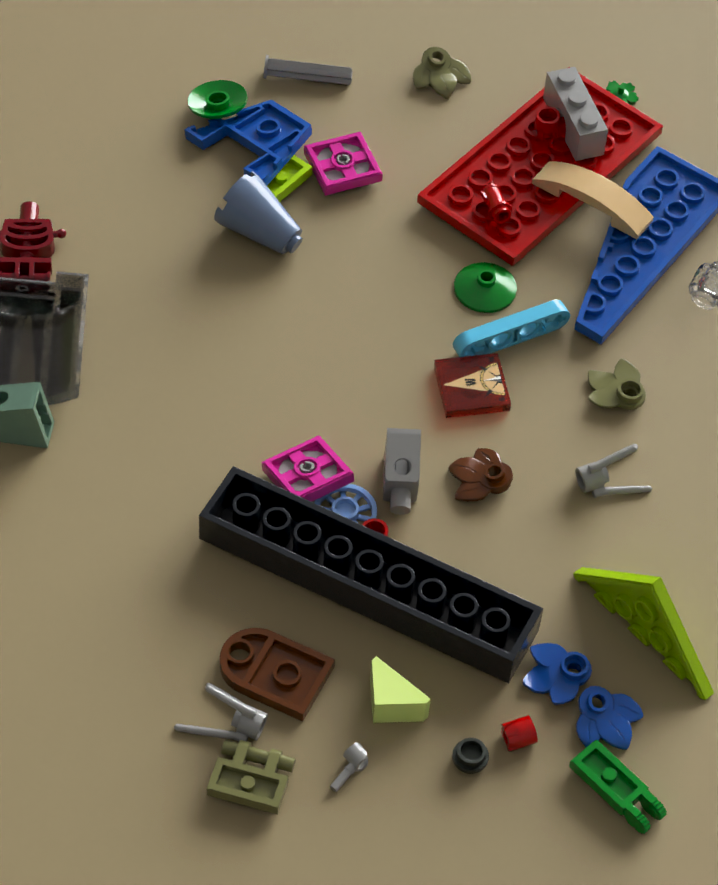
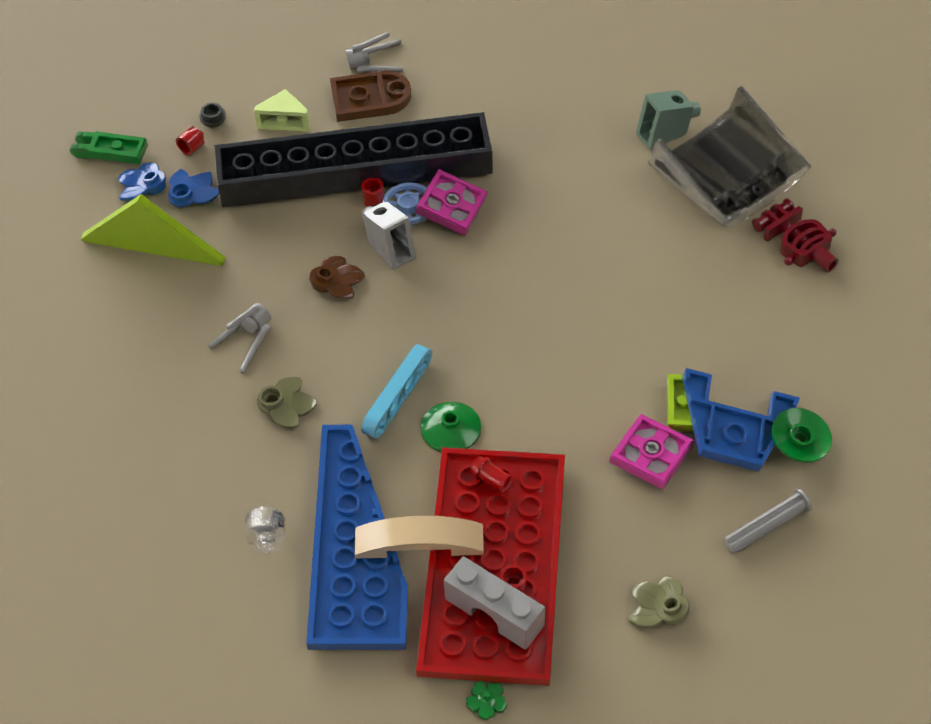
camera: 150 degrees right, 0 degrees up
olive plate [207,740,296,815] -> none
sand blue cone [214,171,303,254] -> none
light grey hand [330,743,368,792] -> none
clear red tile [434,353,511,418] -> none

